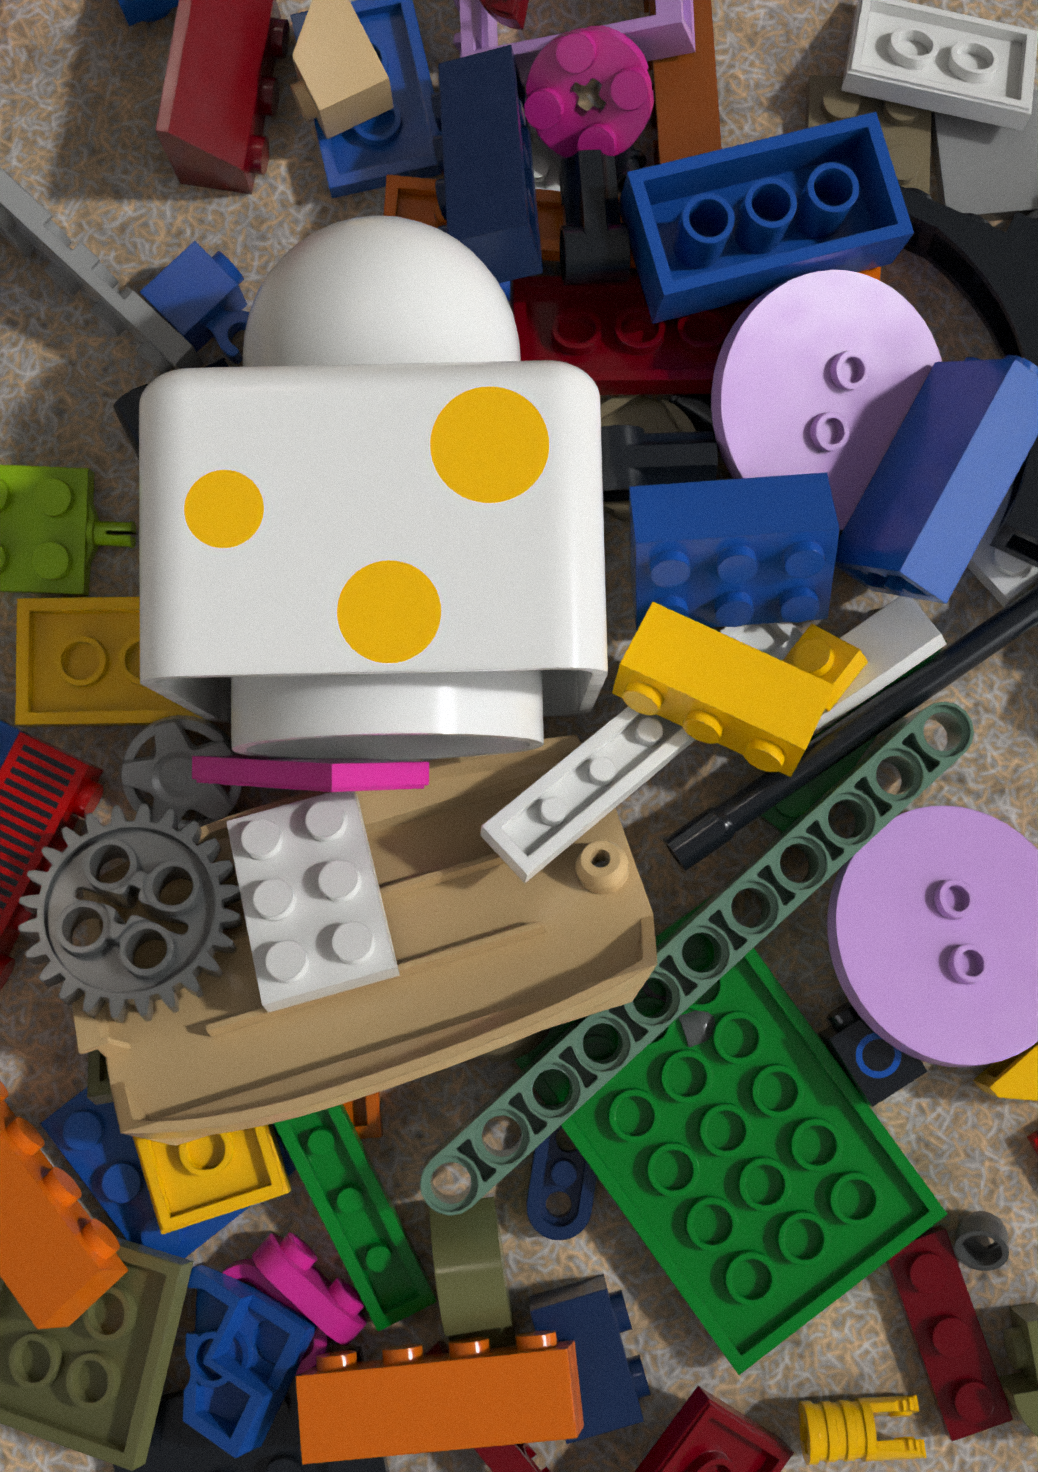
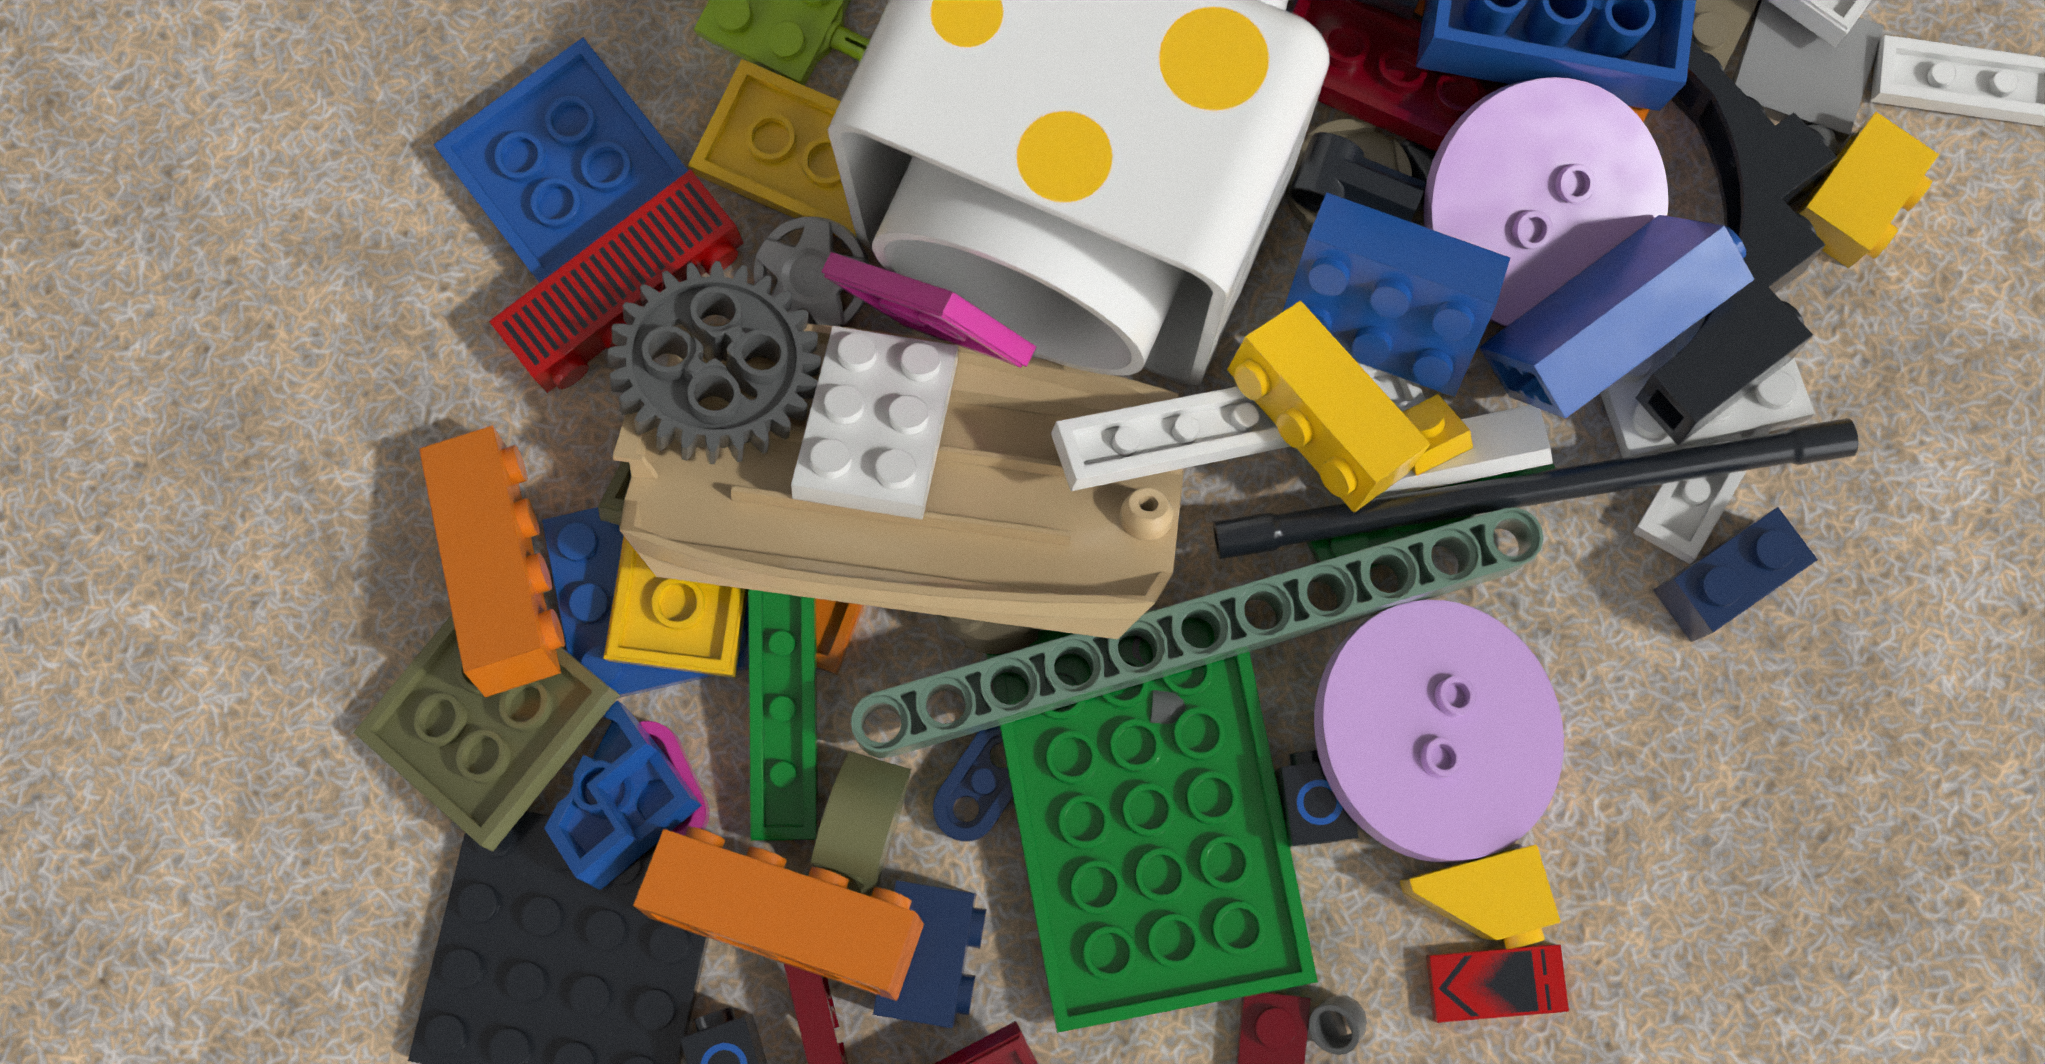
camera: 30 degrees right, 5 degrees down
dark pink plate [252,1232,367,1346] -> none

